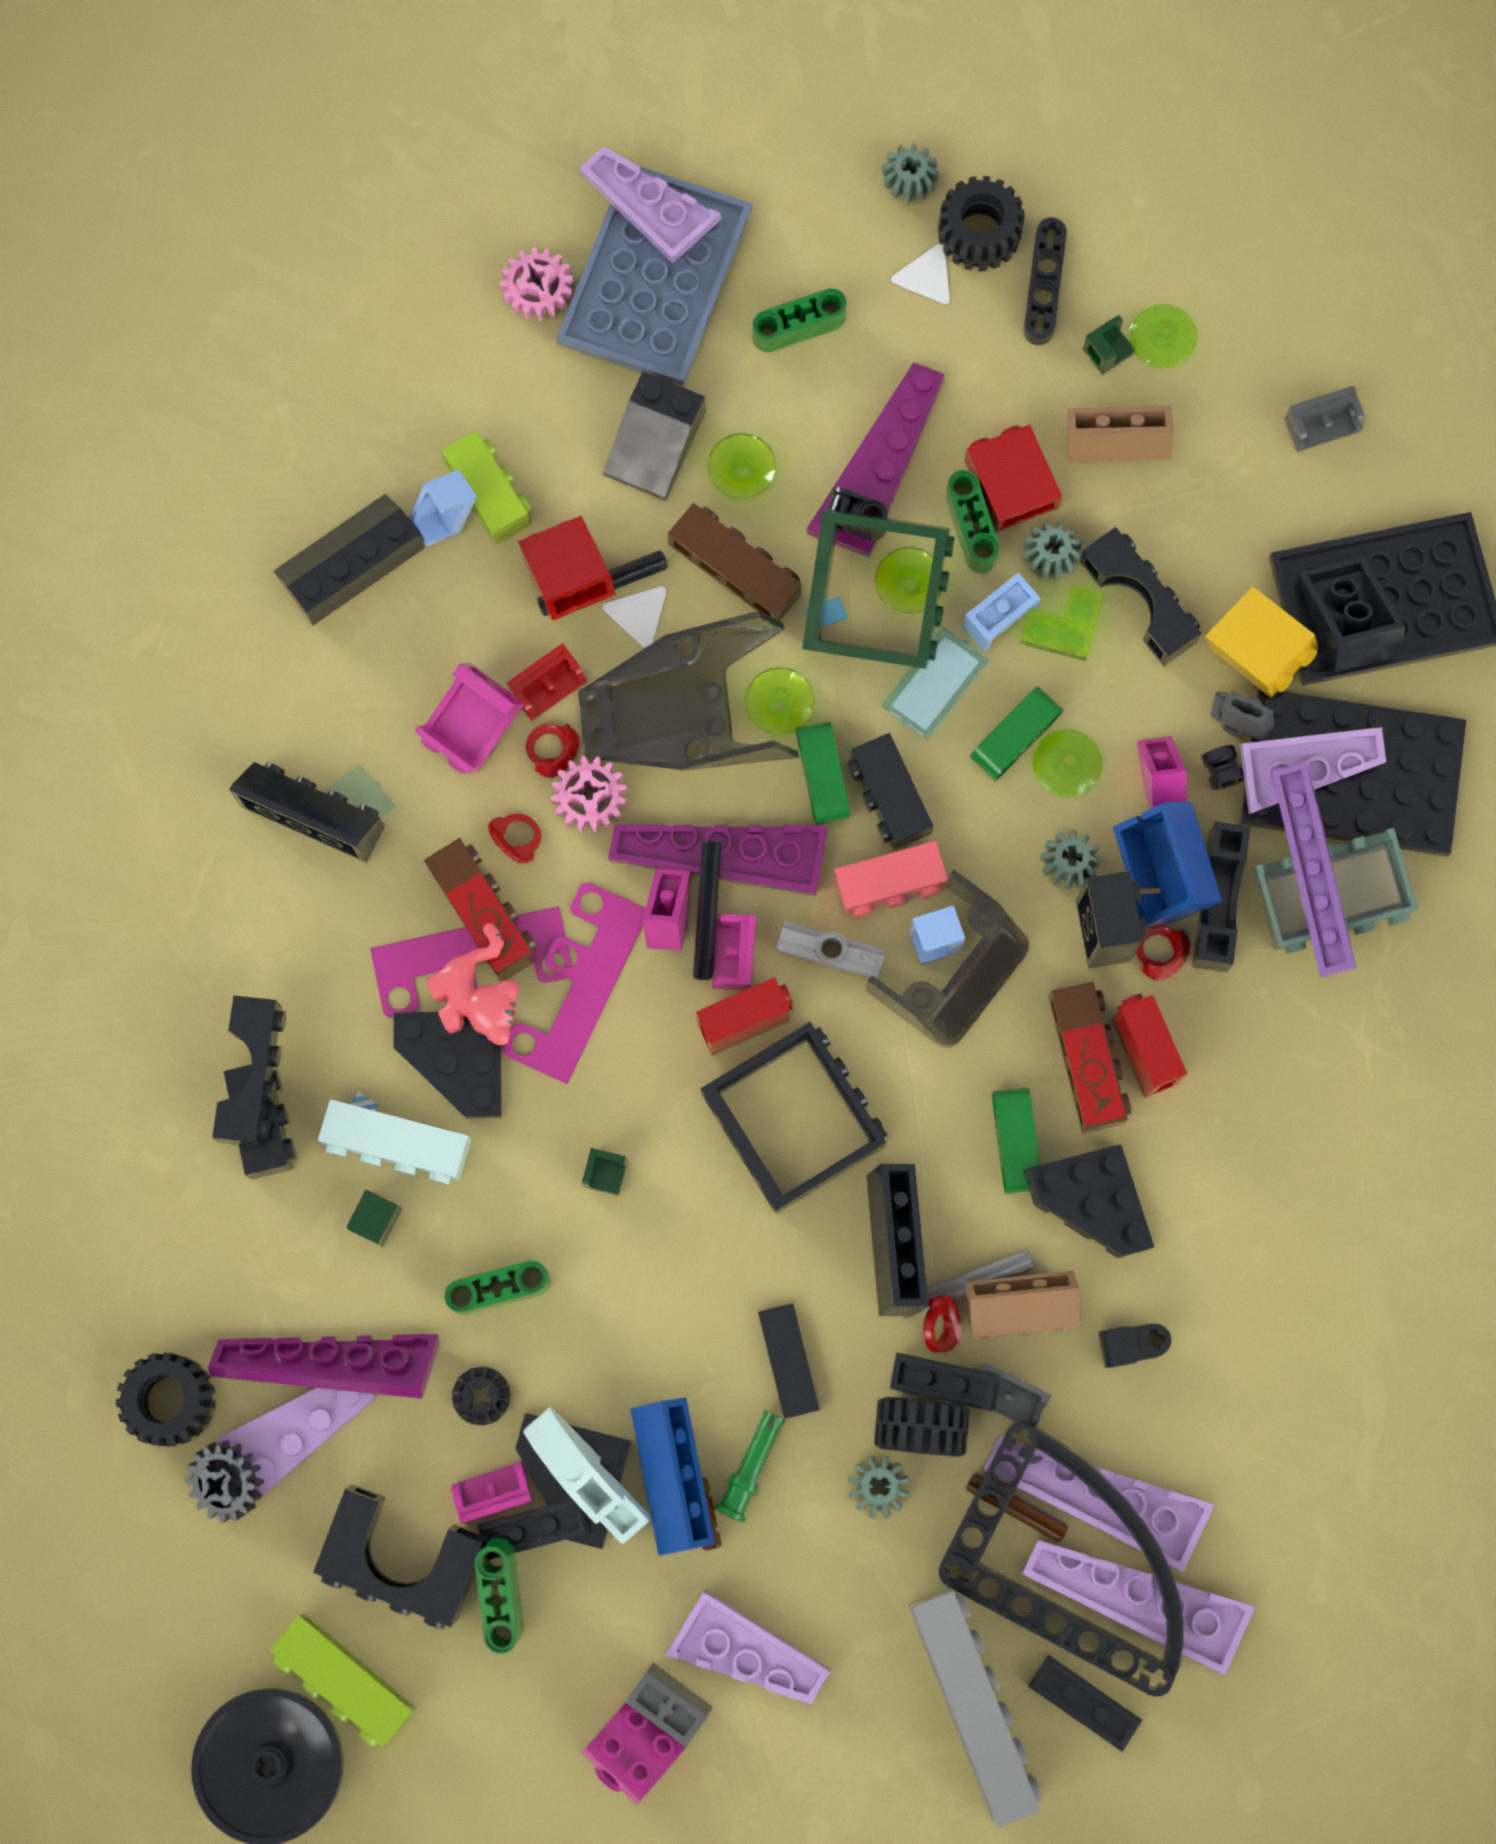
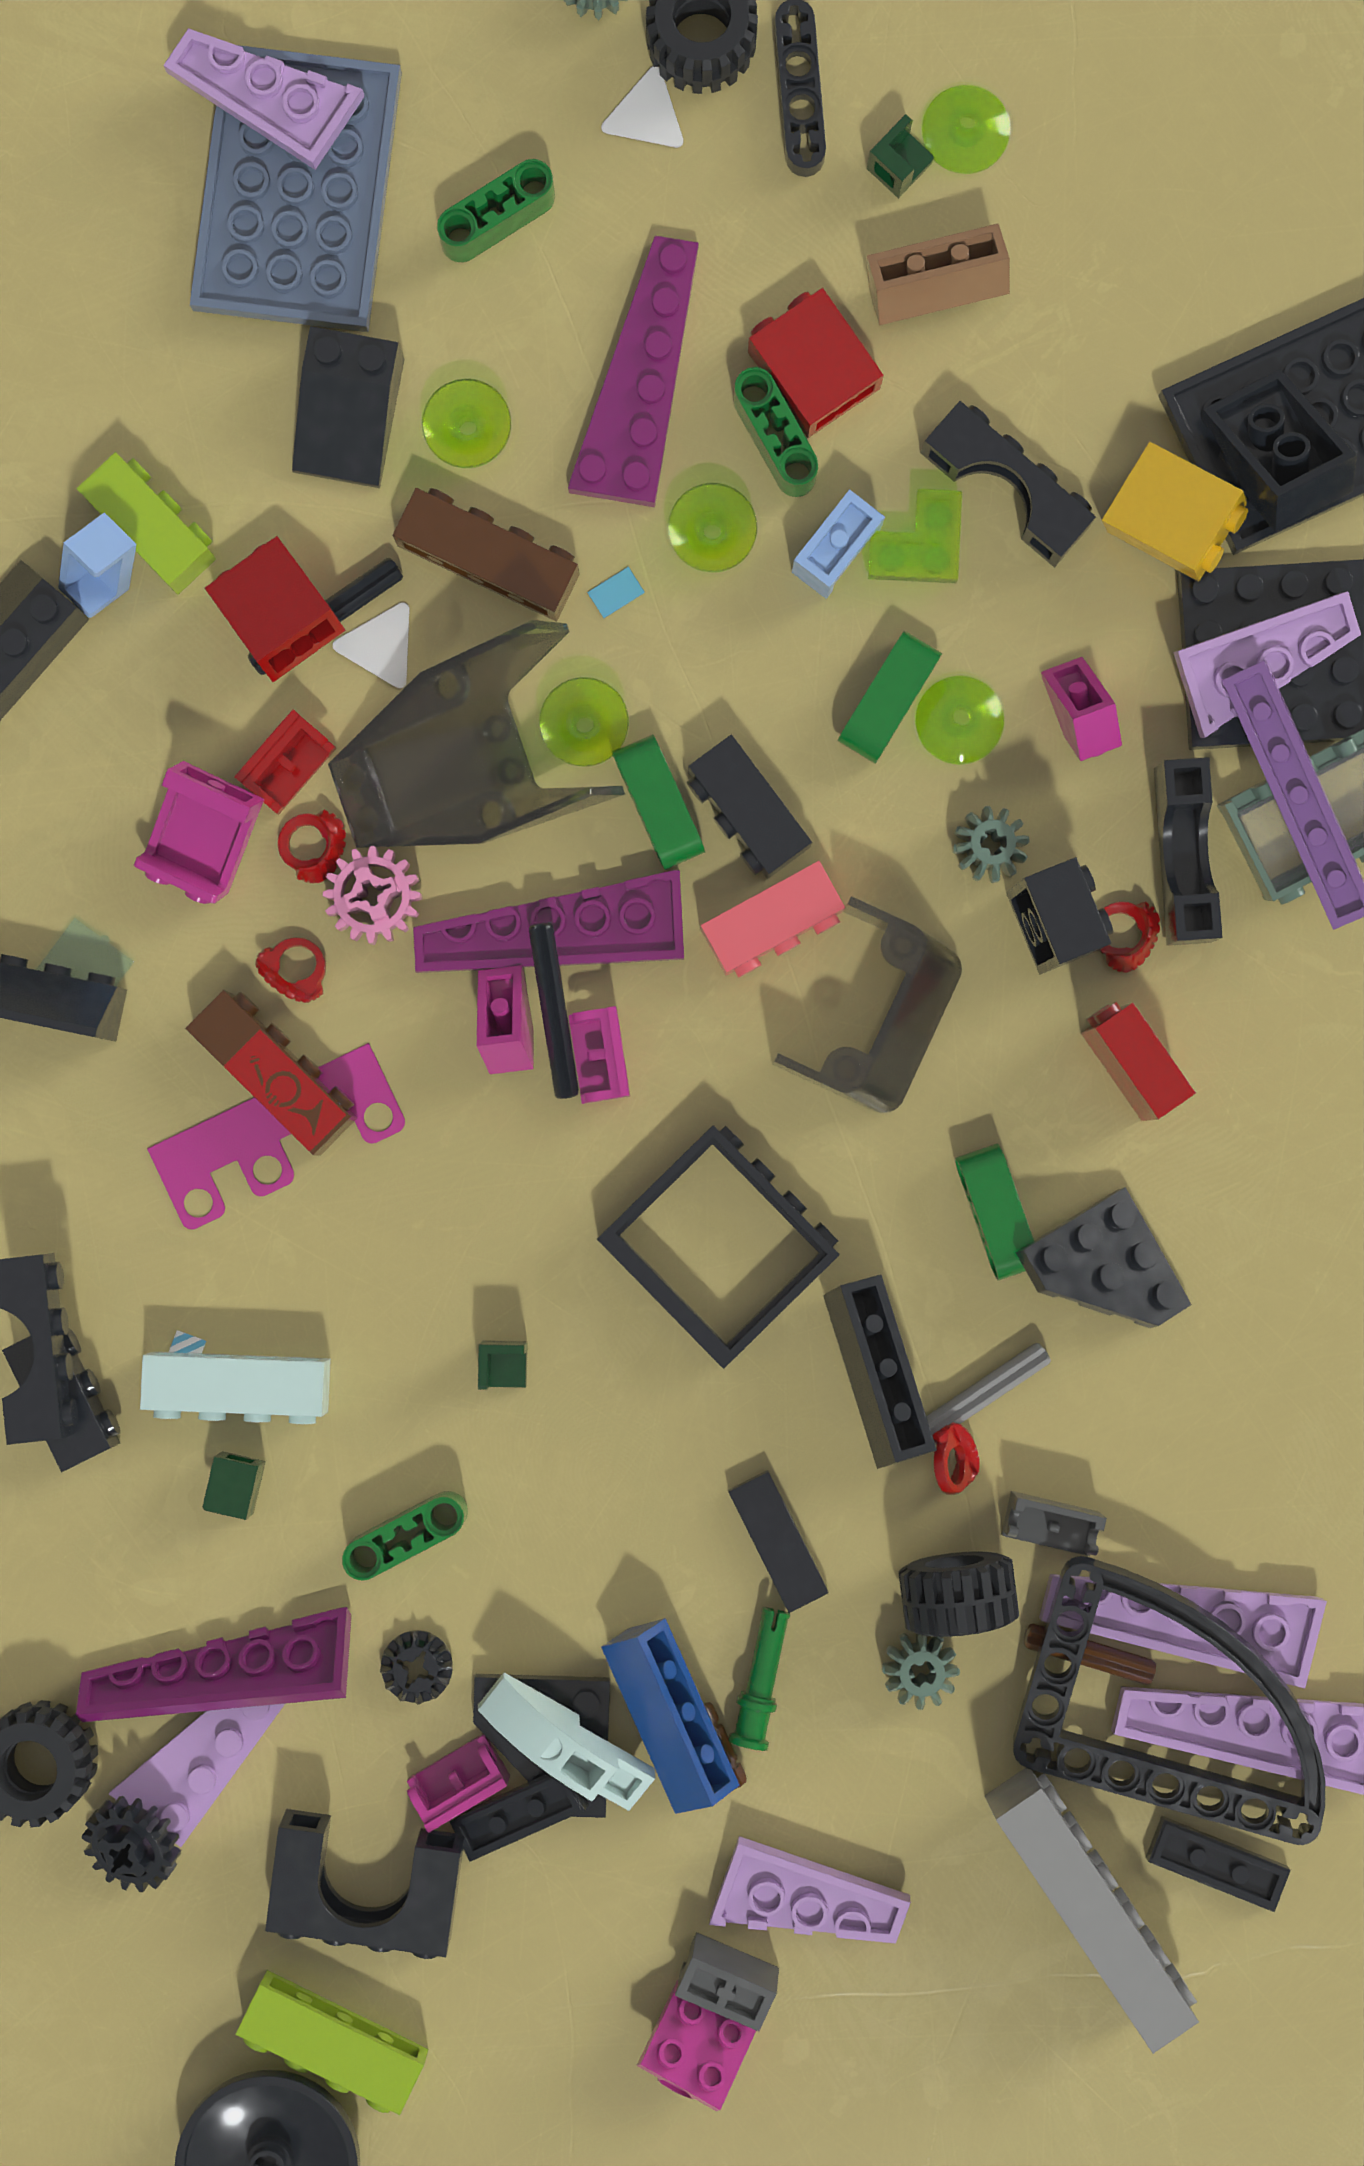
camera: 15 degrees left, 10 degrees up
black plate [394,1012,502,1119] -> none
coral animal [426,923,519,1045] -> none
green beam [475,1538,524,1654] -> none
bright pink gear [500,247,574,321] -> none
dark pink piece [503,883,645,1084] -> none
red brick [696,977,793,1055] -> none
light grey piece [776,921,887,980] -> none
dark green window [802,509,955,669] -> none
black piece [820,487,888,541] -> none
clear light blue piece [882,627,989,740] -> none
black tile [890,1352,1001,1411] -> none
light blue panel [909,905,965,965] -> none
medium nougat brick [965,1270,1081,1339] -> none
sand green gear [1023,520,1082,580] -> none
brick [1049,982,1131,1134] -> none
black piece [1098,1323,1171,1368] -> none
blue piece [1113,801,1222,926] -> none
black wheel [1201,745,1244,790] -> none
dark grey piece [1210,691,1275,741] -> none
dark grey hinge [1284,386,1365,452] -> none

